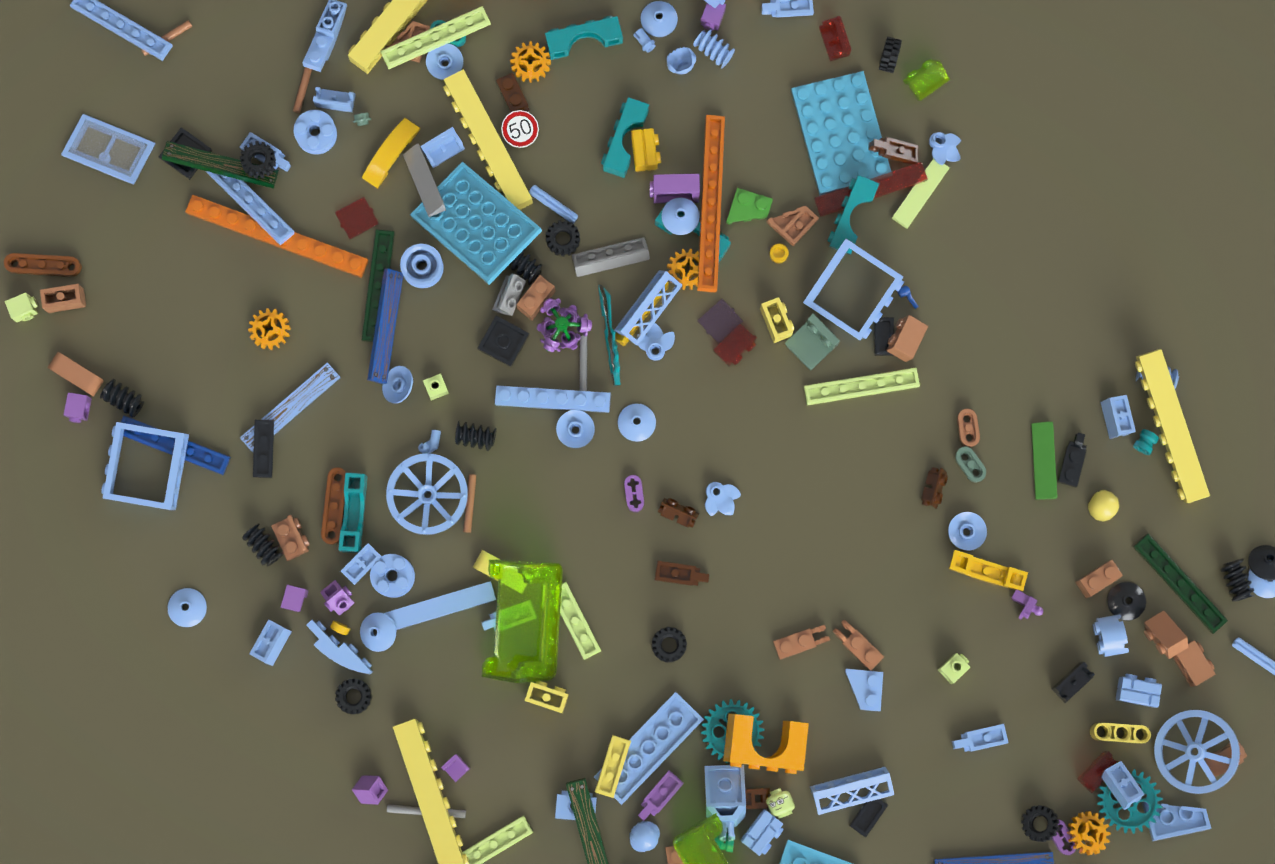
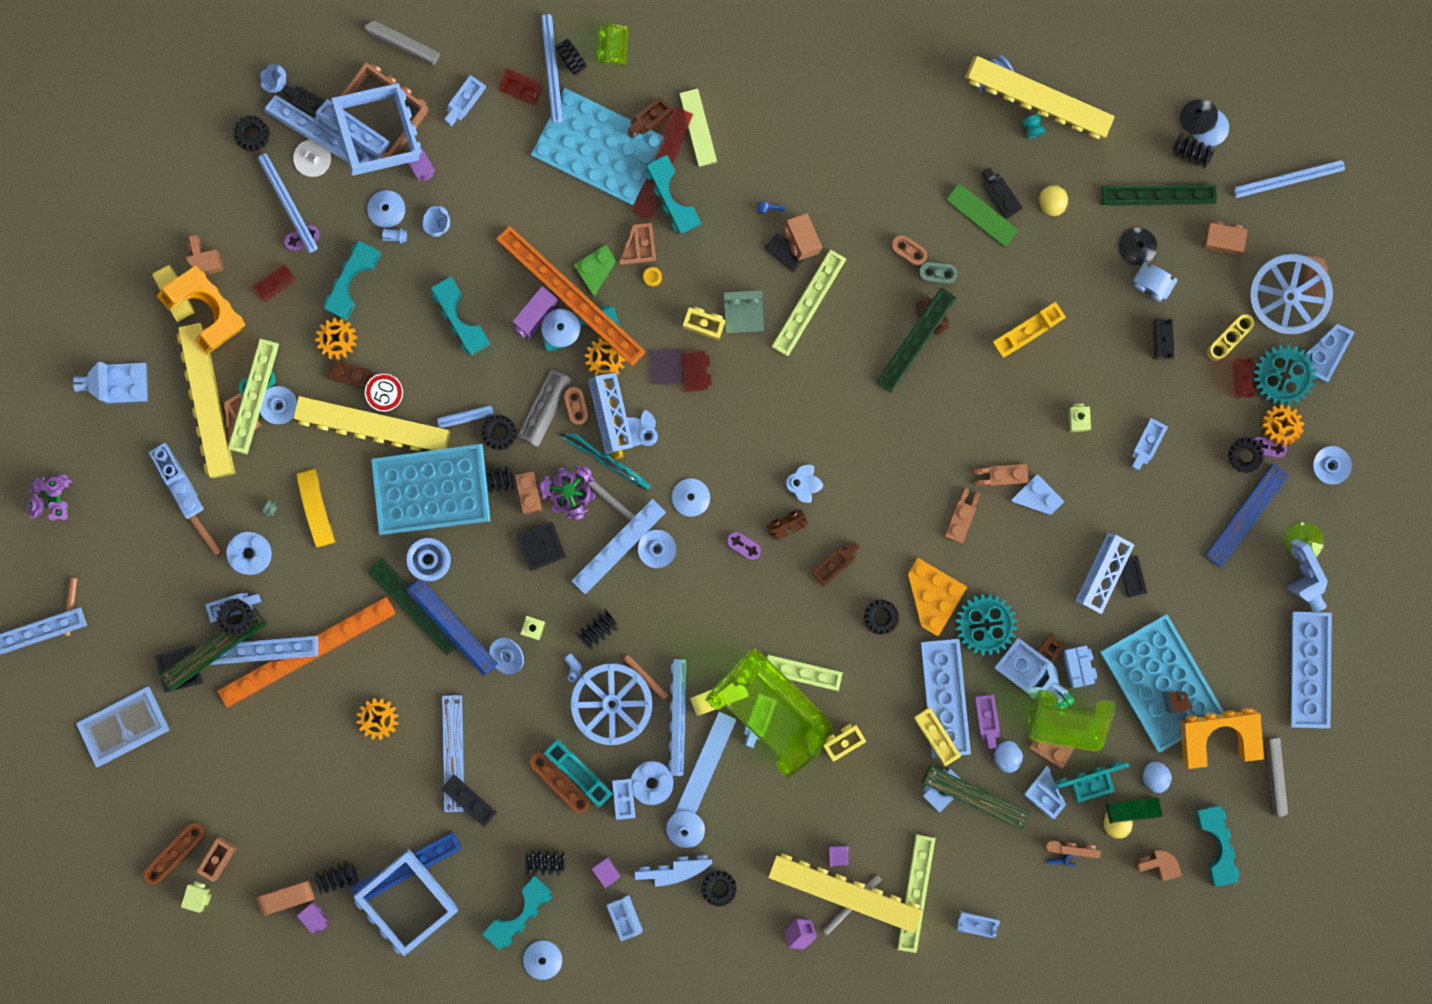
camera: 50 degrees left, 5 degrees up
nougat bracket [271,515,310,561] -> none
light blue hinge [313,87,356,113] -> none
medium lavender brick [320,580,354,615] -> none
yellow tile [330,620,351,636] -> none
clear red piece [335,197,379,239] -> none
light grey slope [403,143,446,217] -> none
light blue hinge [420,127,465,168] -> none
light grey bracket [492,274,526,316] -> none
yellow brick [631,128,661,172] -> none
light blue piece [693,29,735,69] -> none
light orange arch [723,714,809,774] -> none
yellowish green head [766,788,795,819] -> none
light blue window [803,239,904,340] -> none
light blue plate [929,132,961,165] -> none
light blue dish [948,512,987,551] -> none
medium lavender piece [1012,589,1043,620] -> none
nougat brick [1075,560,1123,598] -> none
light blue hinge [1100,395,1136,439] -> none
light blue hinge [1102,761,1144,810] -> none
light blue brick [1116,674,1162,708] -> none
nougat brick [1144,611,1189,659] -> none
none -> teal arch [482,875,553,950]
none -> light blue axle [541,14,563,124]
none -> nougat plate [564,387,588,425]
none -> light blue plate [668,659,686,776]
none -> dark green tile [876,287,957,393]
none -> light orange plate [907,558,967,637]

